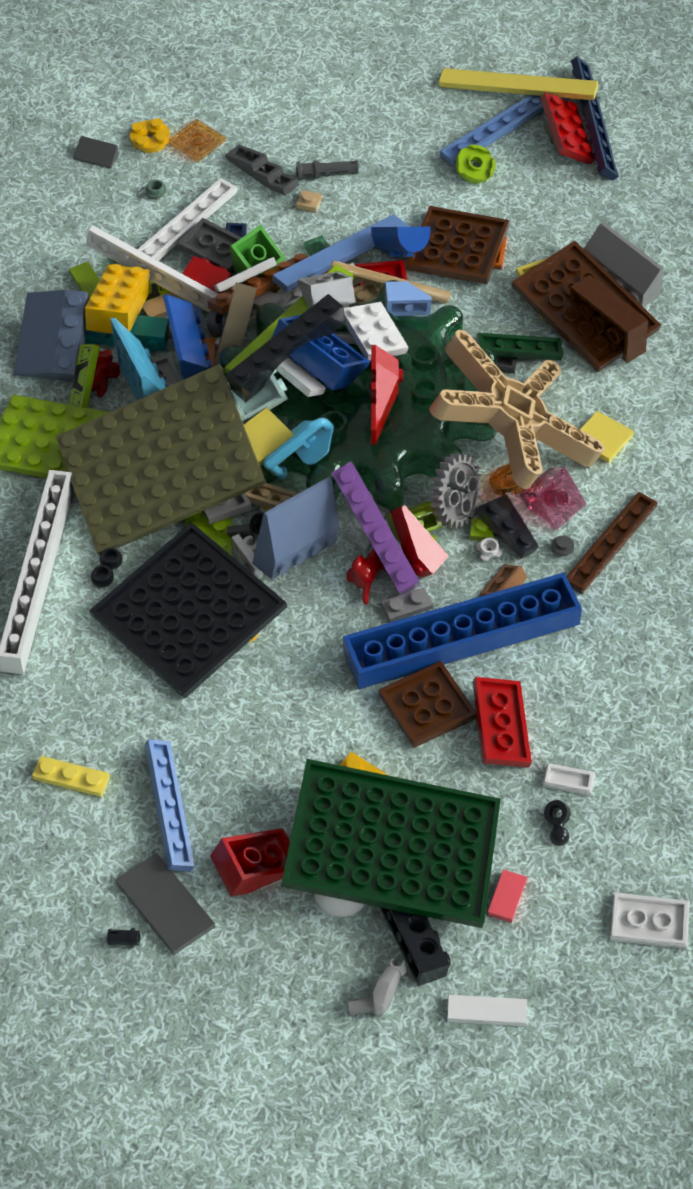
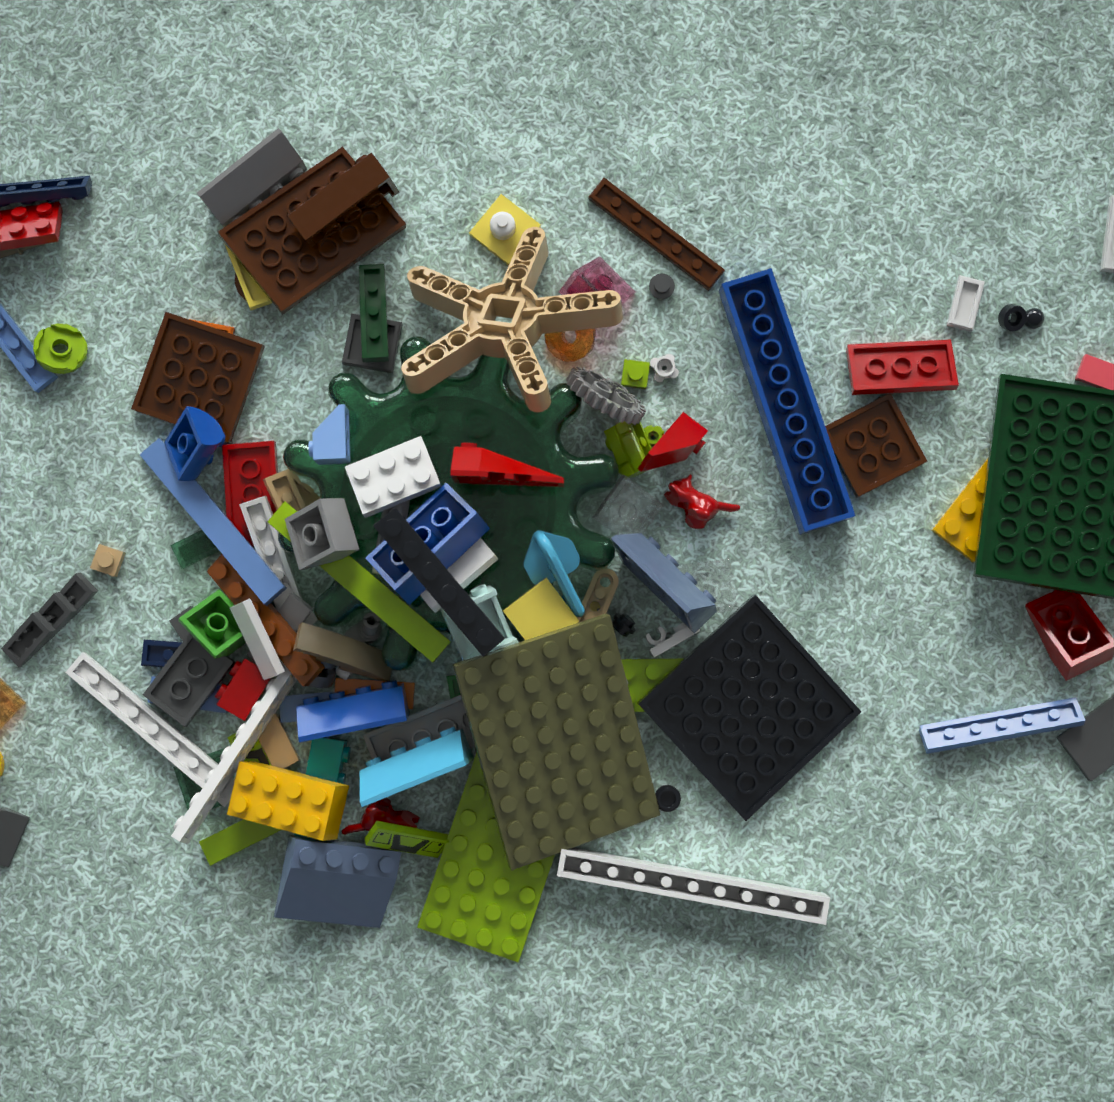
camera: 85 degrees left, 30 degrees up
light yellow plate [32,756,110,797] -> none
black plate [91,565,114,587] -> none
sand green plate [146,179,166,198] -> none
dark grey tile [227,524,255,543] -> none
dark grey pin [296,160,359,180] -> none
tan axle [330,261,450,303] -> none
medium lavender arch [332,462,421,595] -> none
light grey plate [381,587,433,622] -> none
black wing [475,494,539,559] -> none
medium nougat slope [479,564,527,596] -> none
none -> white piece [490,212,516,240]

